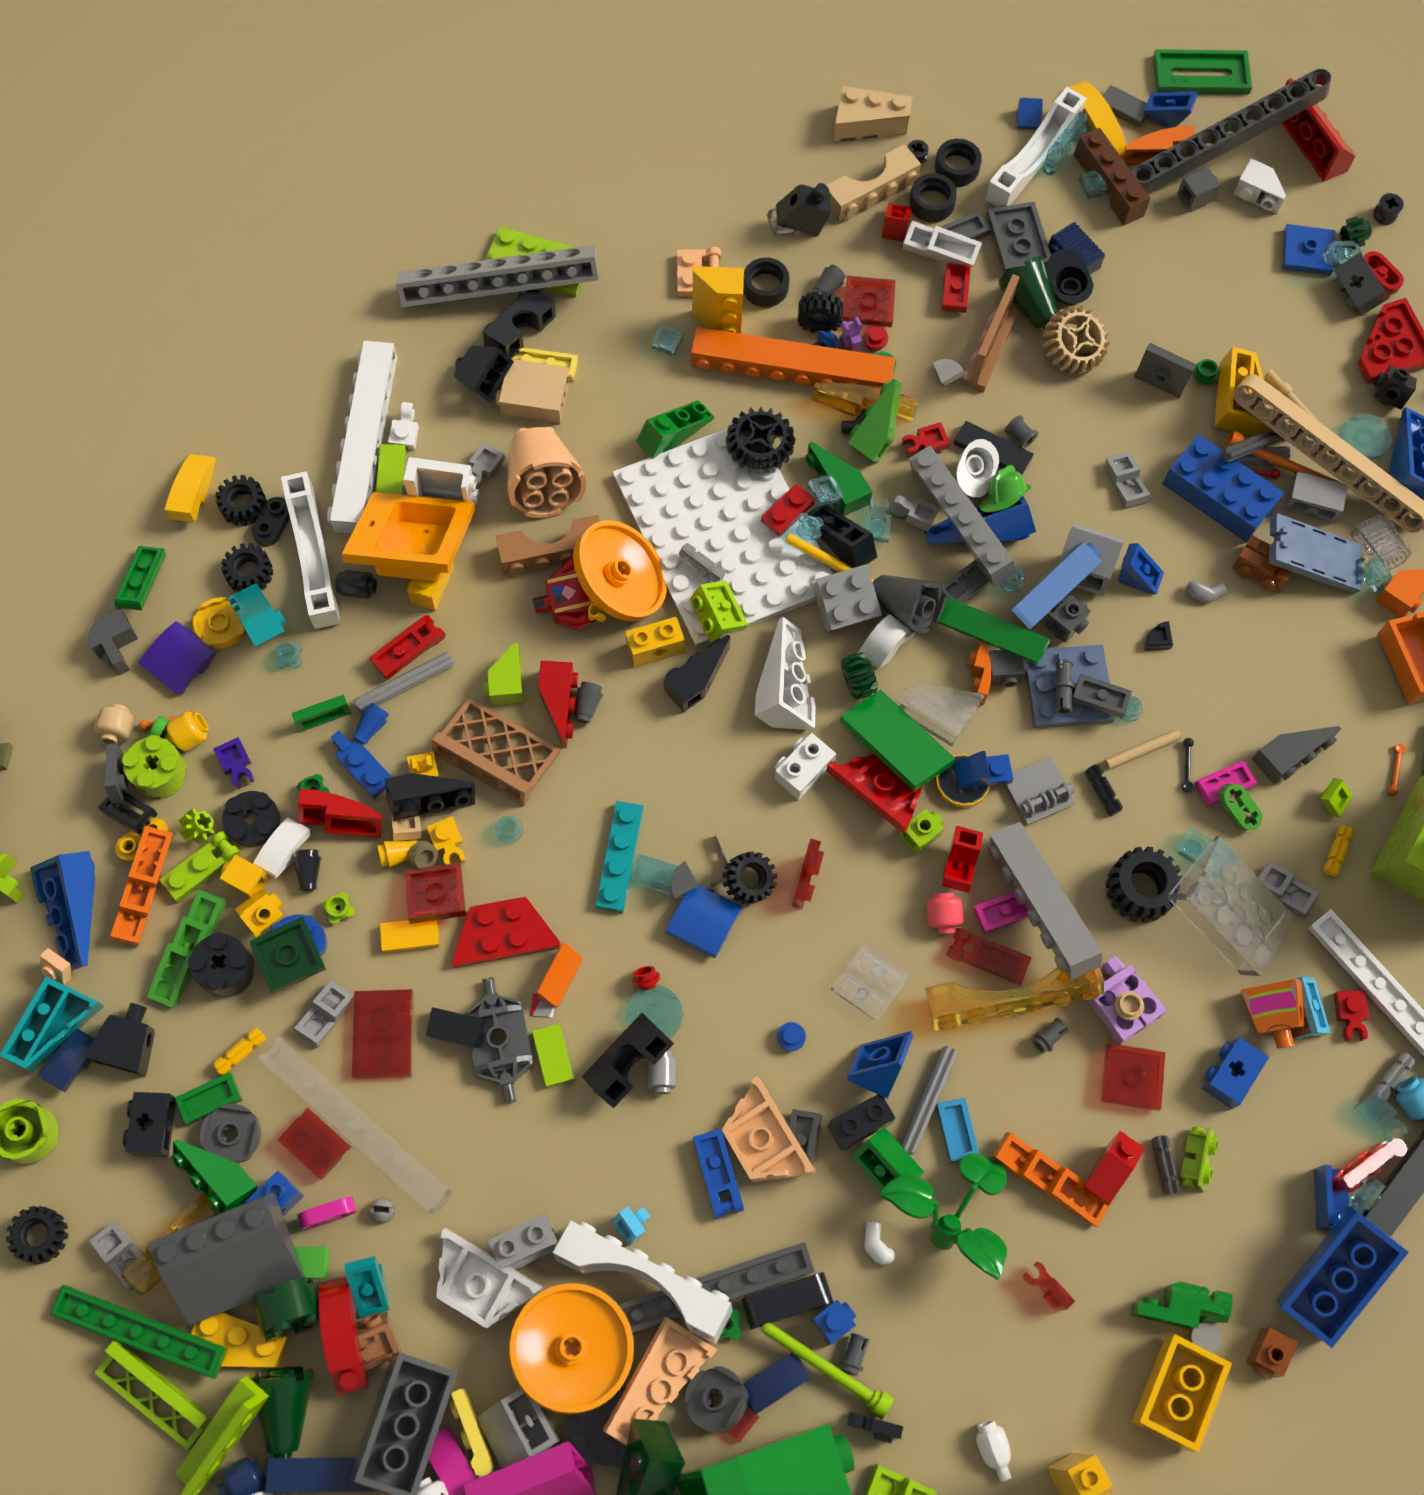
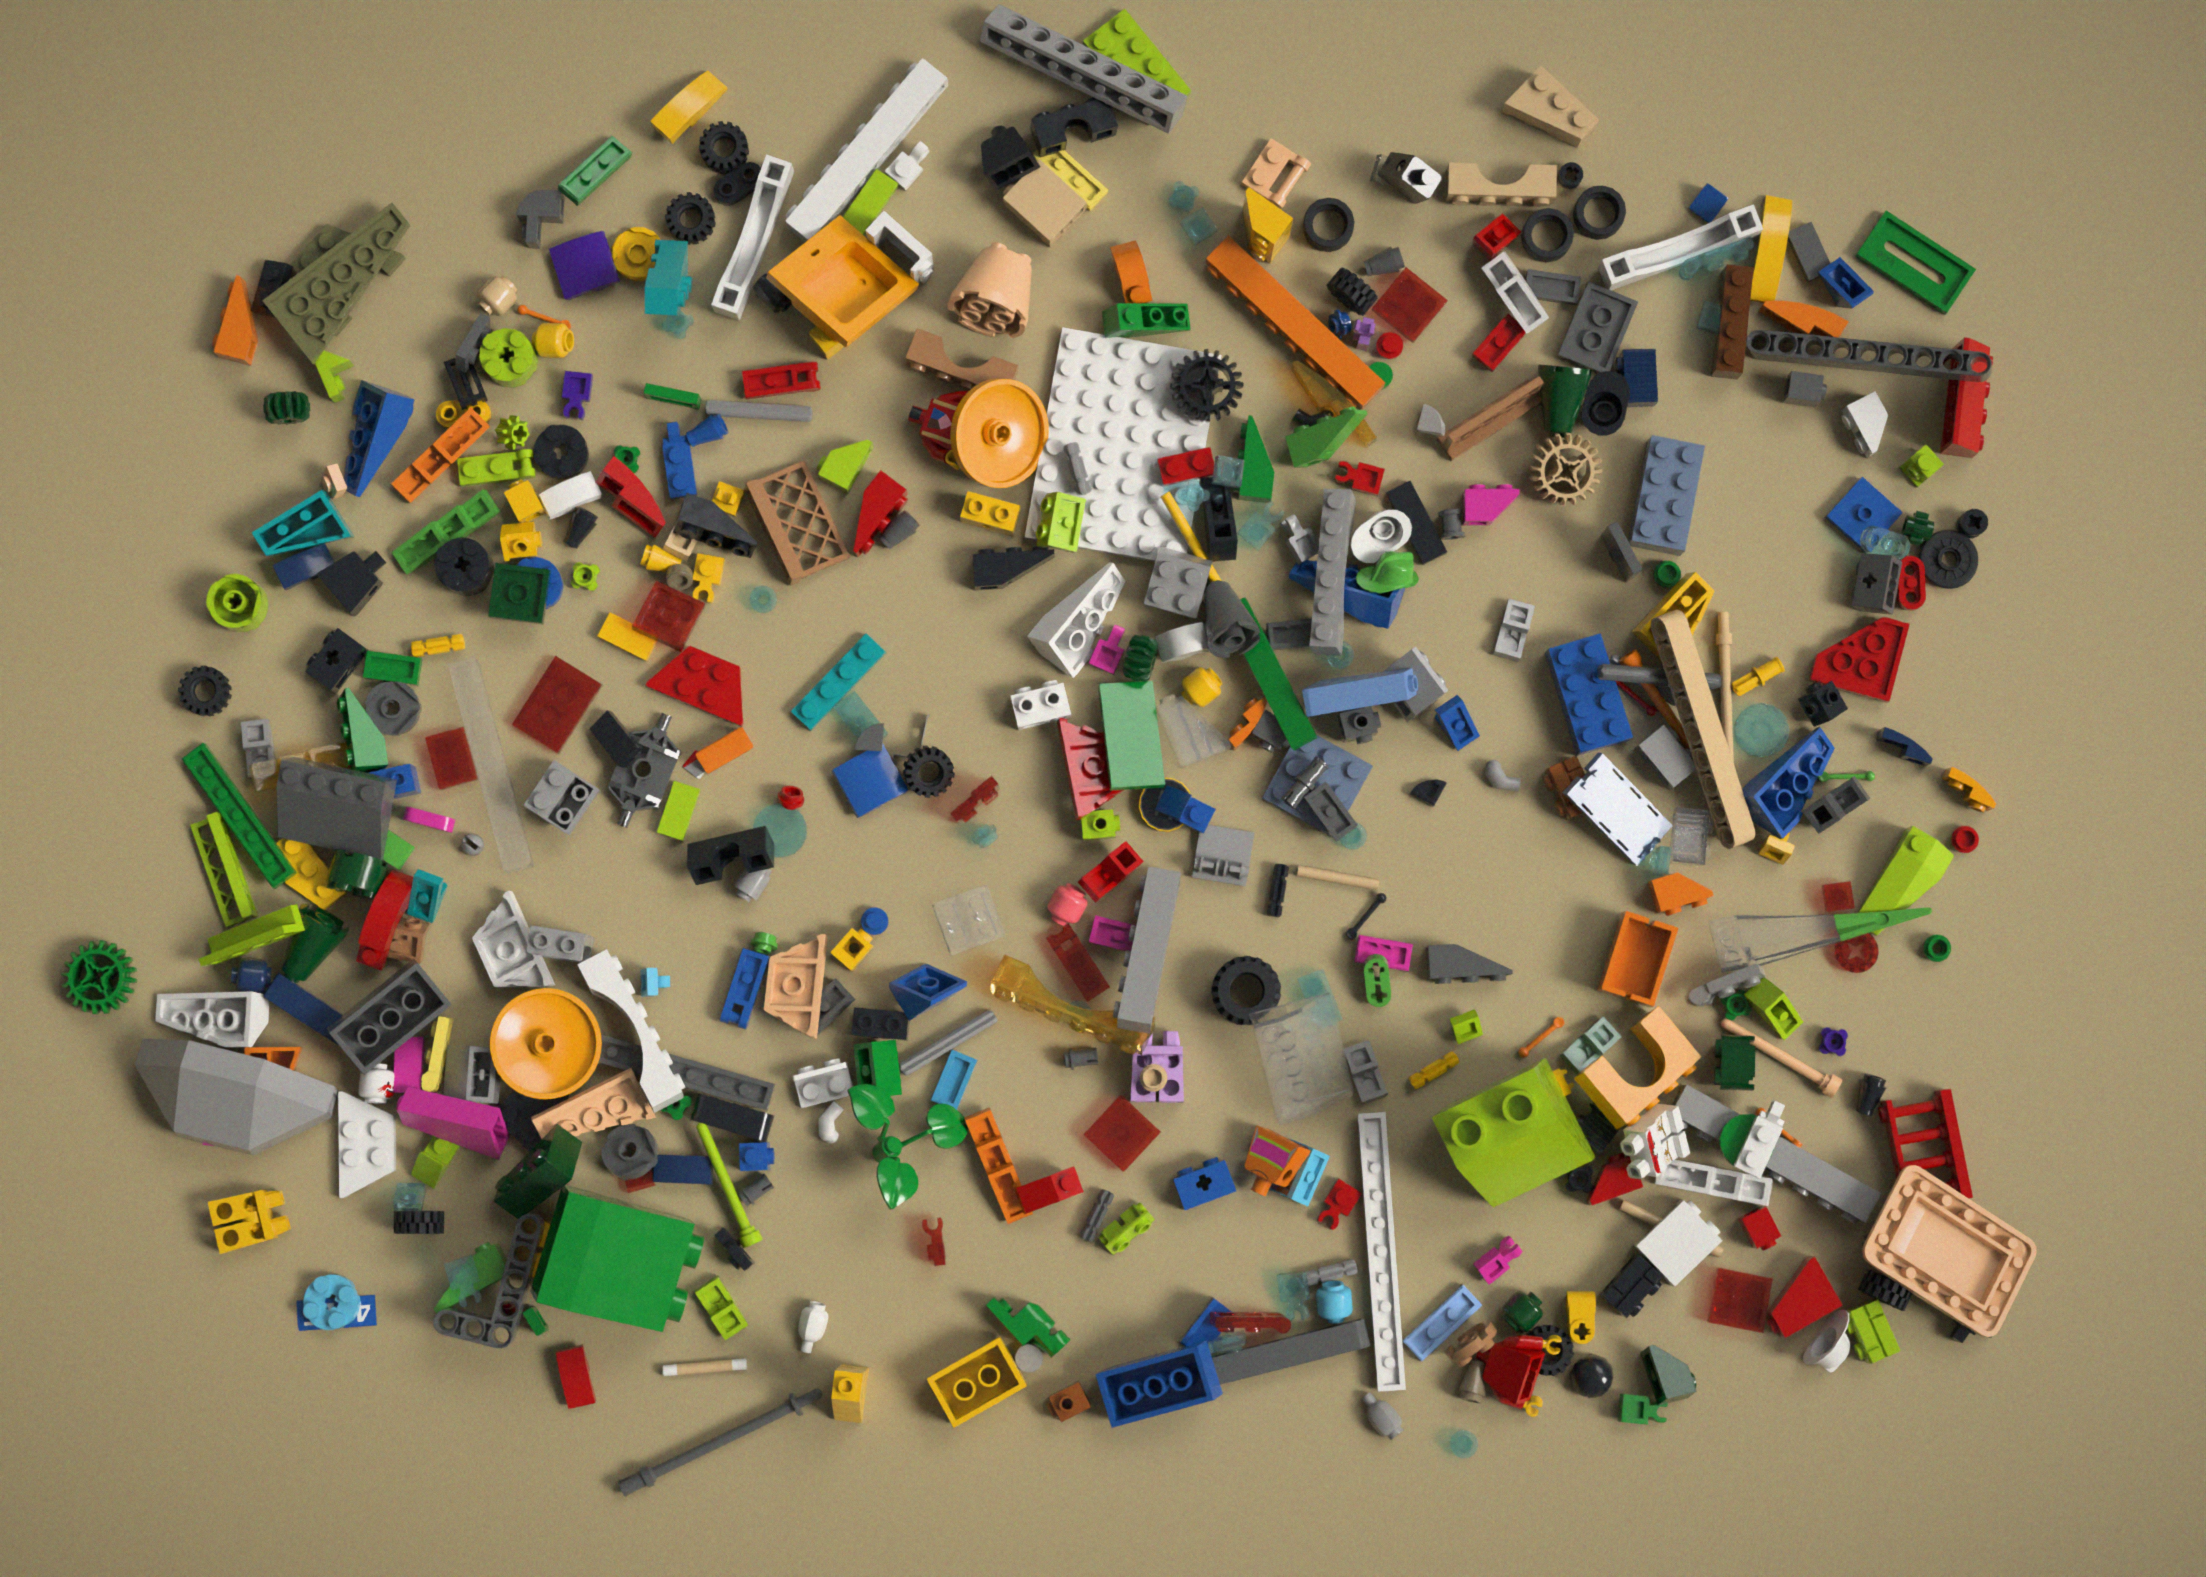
camera: 35 degrees right, 15 degrees up
bright green tile [148,716,170,737] -> none
light grey slope [294,980,354,1048] -> none
light grey plate [469,442,505,489] -> none
none -> light grey slope [524,760,600,836]
none -> bright green plate [750,932,778,954]
none -> white bracket [792,1058,853,1108]
none -> yellow brick [830,928,874,972]
none -> clear light blue plate [972,824,998,848]
none -> dark pink plate [1089,624,1125,675]
none -> orange brick [1110,240,1153,303]
none -> clear light blue plate [1169,181,1199,212]
none -> yellow head [1181,667,1222,707]
none -> dark pink slope [1462,484,1519,526]
none -> sand blue brick [1628,435,1705,556]
none -> yellow axle [1731,657,1785,696]
none -> lime brick [1899,444,1944,487]
none -> black wheel [1919,530,1978,589]

